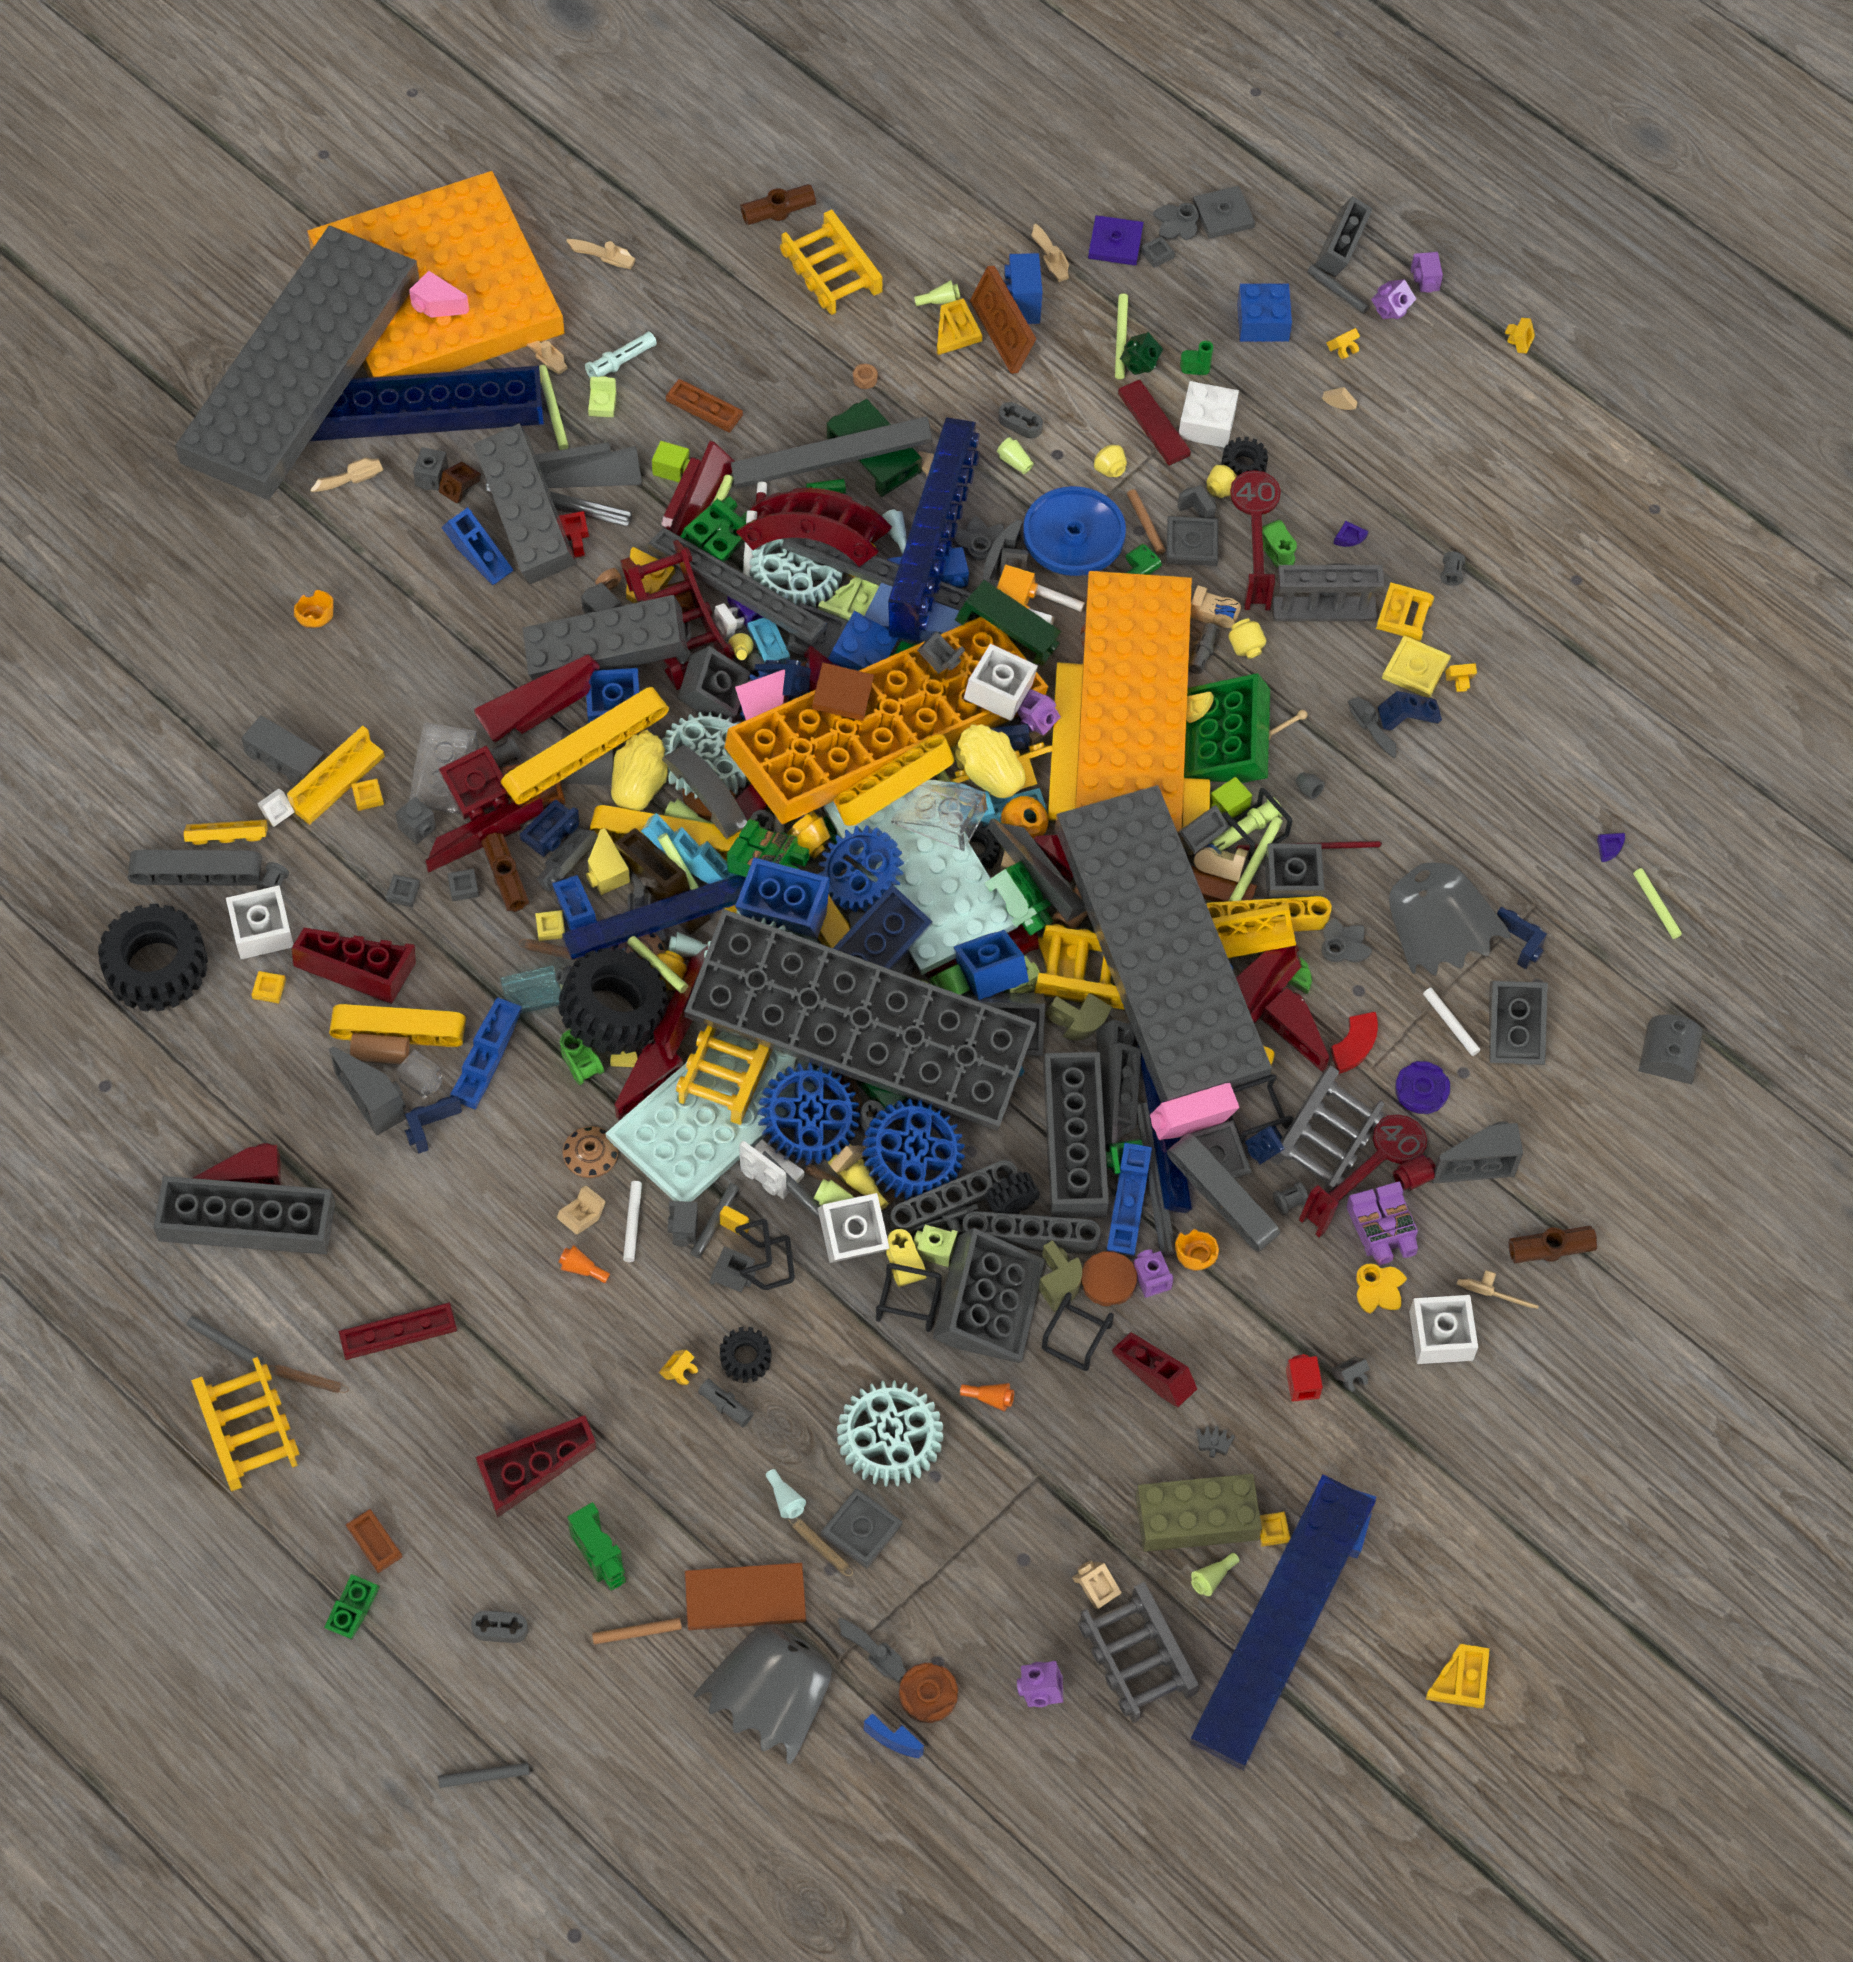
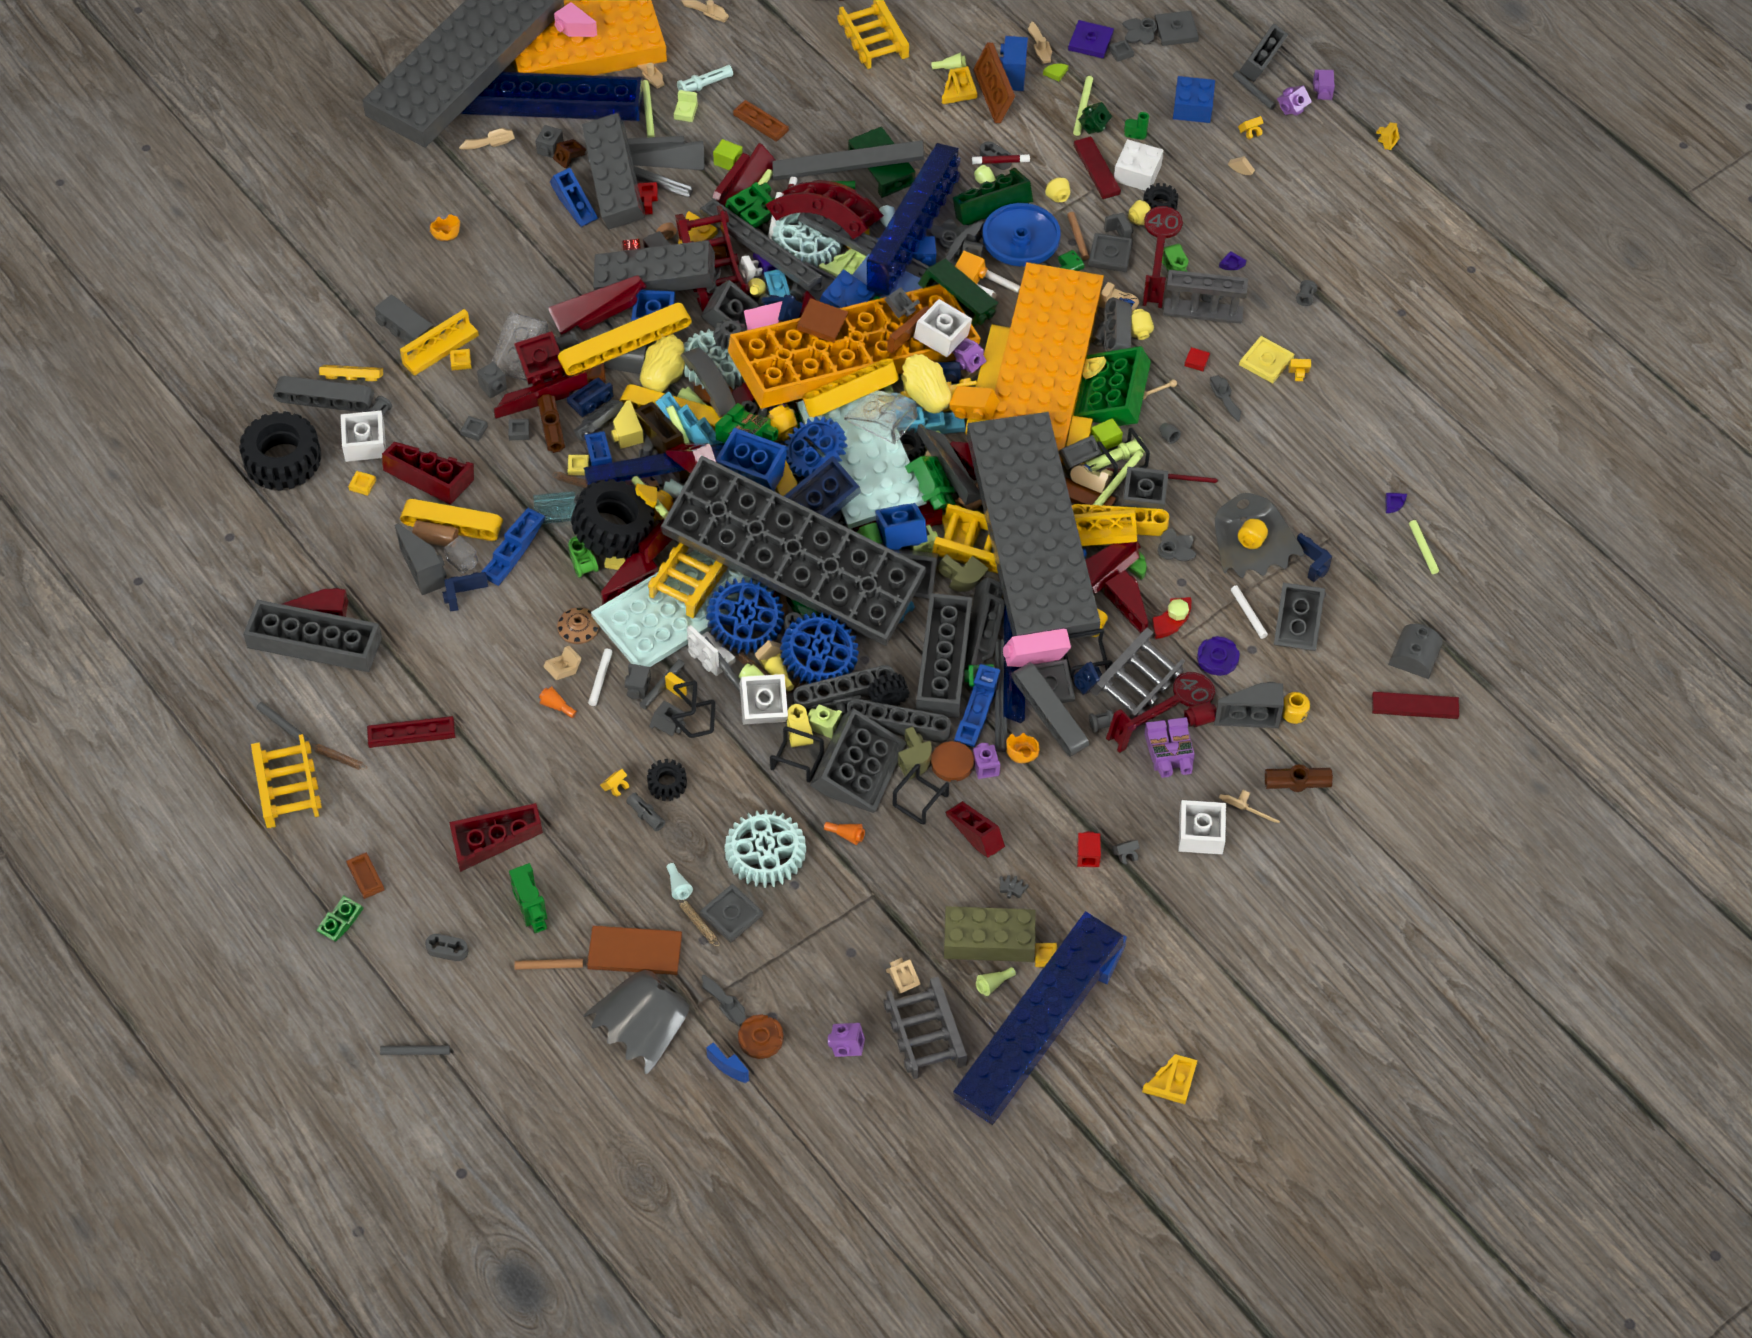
camera: 10 degrees right, 5 degrees down
white tile [257,789,295,827] -> none
medium nougat tile [853,364,878,389] -> none
light orange piece [1001,796,1049,839] -> none
yellow plate [1356,1264,1407,1314] -> none
yellow plate [1376,582,1434,642] -> none
dark blue bracket [1378,691,1442,730] -> none
none -> clear red beam [621,239,641,251]
none -> yellow tile [635,483,657,508]
none -> dark red slope [665,443,717,473]
none -> dark grey gear [713,318,747,350]
none -> dark orange tile [886,306,930,353]
none -> light orange brick [949,386,999,420]
none -> dark green wedge [953,167,1033,225]
none -> dark red bar [972,154,1030,165]
none -> lime tile [1043,64,1068,82]
none -> dark grey beam [1104,297,1132,351]
none -> yellowish green tile [1168,599,1189,620]
none -> red tile [1184,347,1210,371]
none -> yellow head [1238,519,1268,549]
none -> yellow head [1282,692,1310,724]
none -> dark red tile [1372,692,1459,719]

